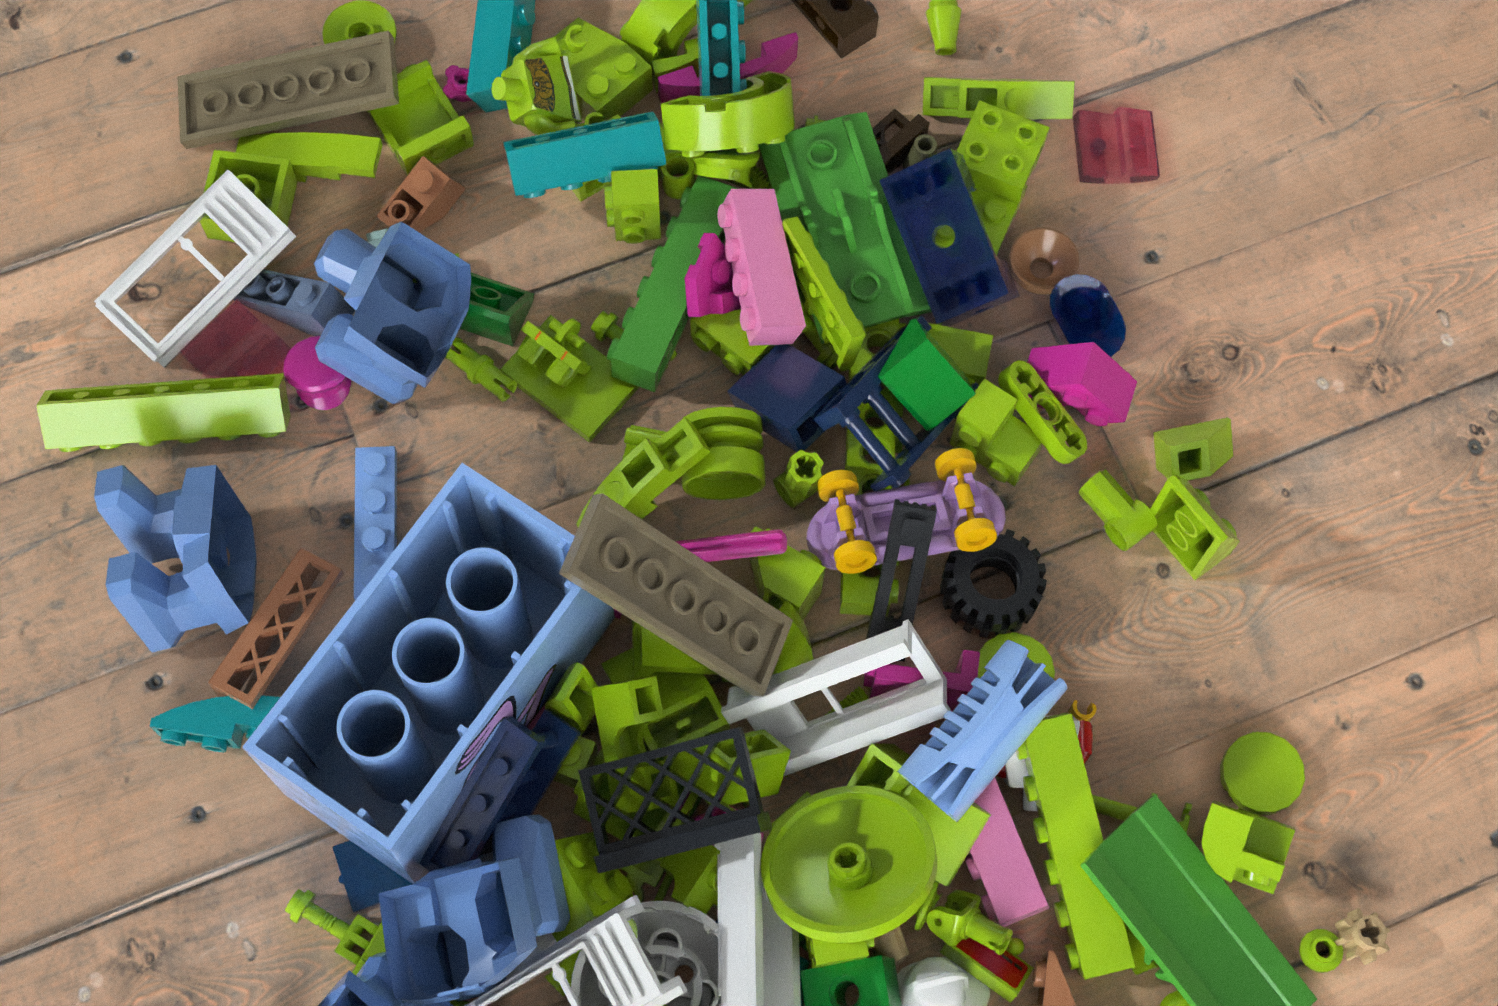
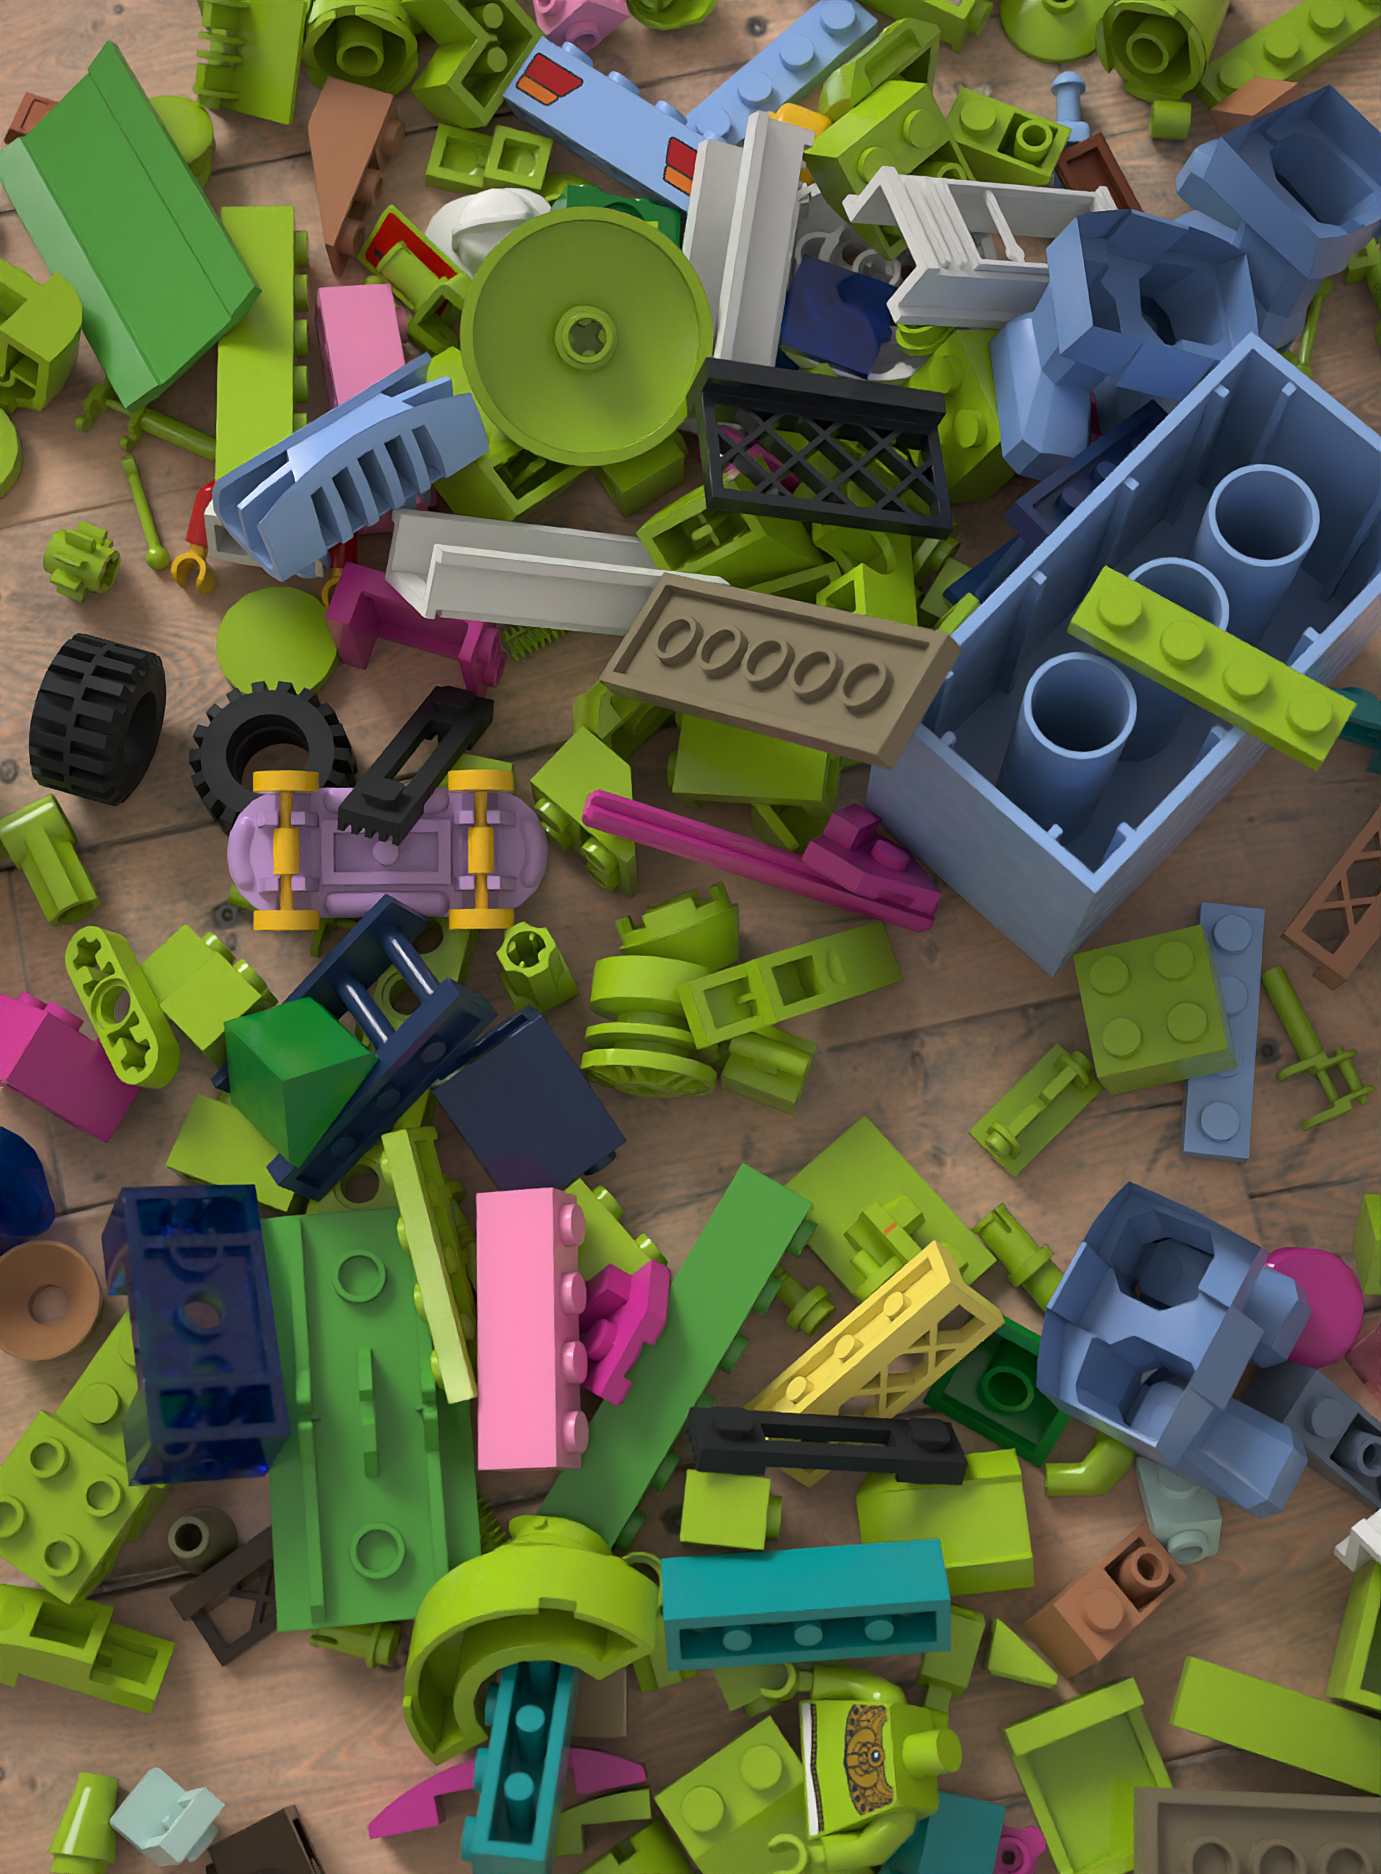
camera: 165 degrees left, 5 degrees up
none -> black tyre [29,633,166,806]
none -> lime gear [43,520,121,603]
none -> light aqua bracket [110,1768,225,1868]
none -> lime hinge [121,454,170,570]
none -> lime cone [615,881,740,971]
none -> black container [685,1406,968,1486]
none -> light yellow fence [743,1240,1005,1489]
none -> clear blue piece [778,254,899,380]
none -> lime slope [856,1448,1034,1597]
none -> lime piece [916,1602,985,1730]
none -> lime hinge [968,1043,1104,1178]
none -> lime slope [981,1619,1058,1688]
none -> lime plate [1067,565,1356,771]
none -> lime brick [1073,924,1239,1096]
none -> lime piece [1260,965,1376,1132]

